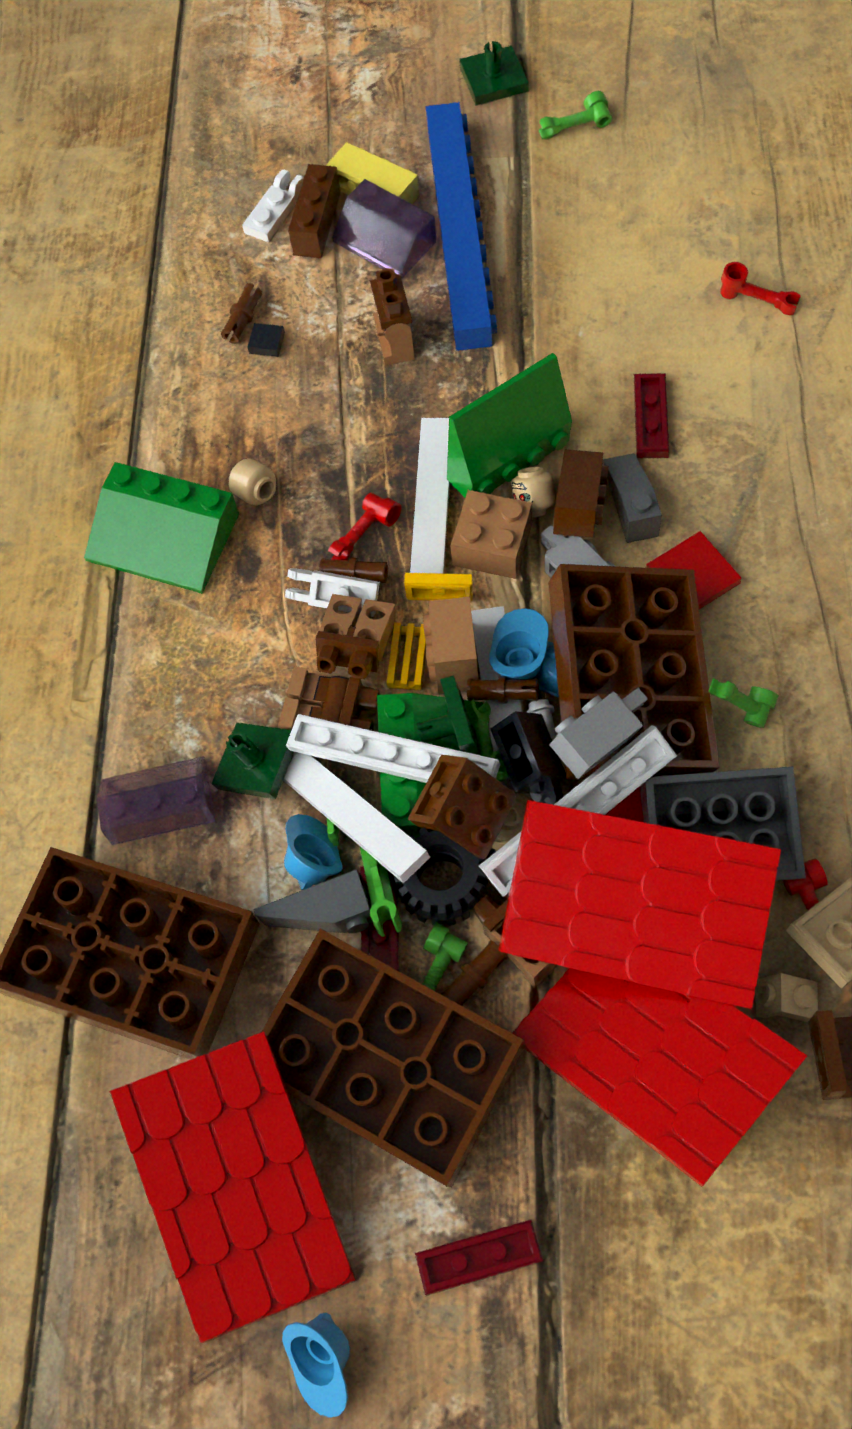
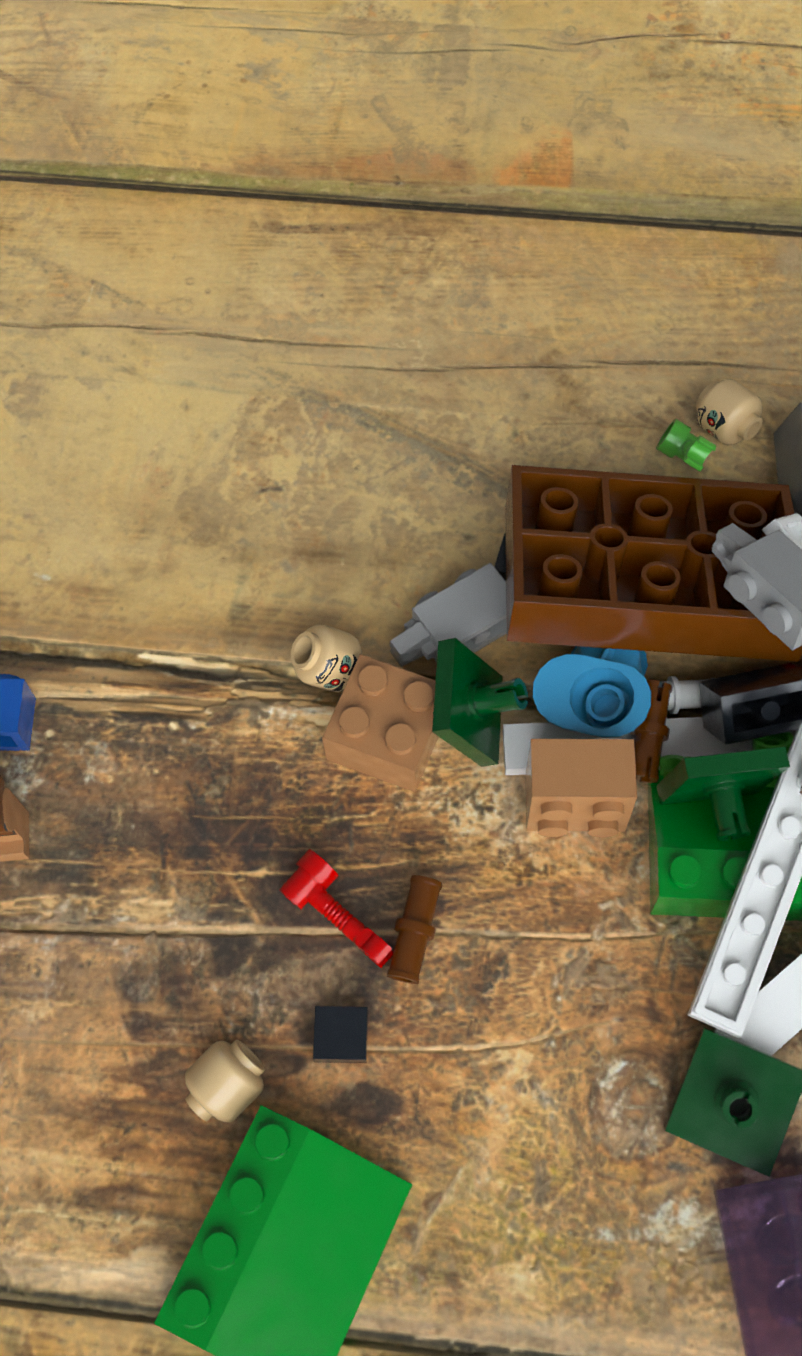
camera: 90 degrees left, 0 degrees up
hips [278,666,380,731] -> none
white hinge [285,568,380,617] -> none
hips [316,594,395,679] -> none
yellow tile [387,622,426,690] -> none
yellow tile [404,573,473,602] -> none
white tile [410,418,450,574] -> none
green slope [447,353,572,498] -> none
reddish brown brick [553,449,609,538] -> none
dark grey slope [603,453,662,543] -> none
dark red tile [633,373,669,458] -> none
red tile [646,531,742,609] -> none
red brick [720,262,801,315] -> none
none -> black tile [313,1006,368,1063]
none -> dark green tile [432,638,528,767]
none -> tan head [696,379,763,445]

